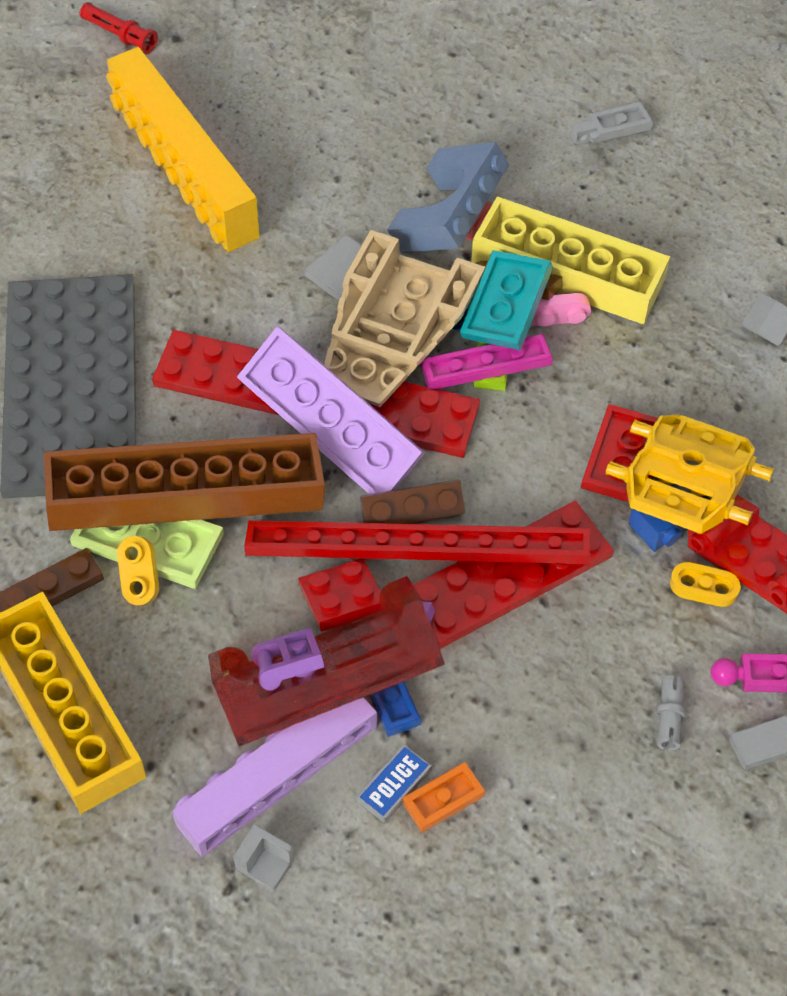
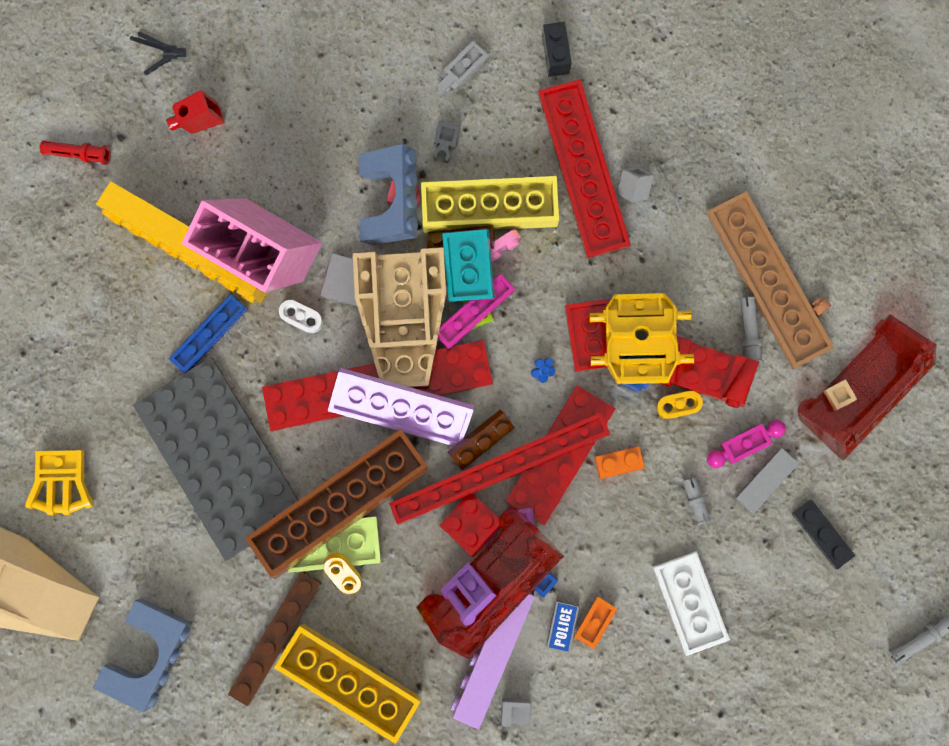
camera: 25 degrees left, 25 degrees up
none -> red torso [166,90,225,134]
none -> blue tile [168,293,248,373]
none -> bright pink brick [182,198,323,292]
none -> white plate [279,300,323,333]
none -> dark grey plate [433,121,461,163]
none -> blue plant [531,358,555,383]
none -> red plate [538,79,631,259]
none -> black brick [542,22,572,77]
none -> orange plate [594,446,645,479]
none -> white tile [652,551,730,656]

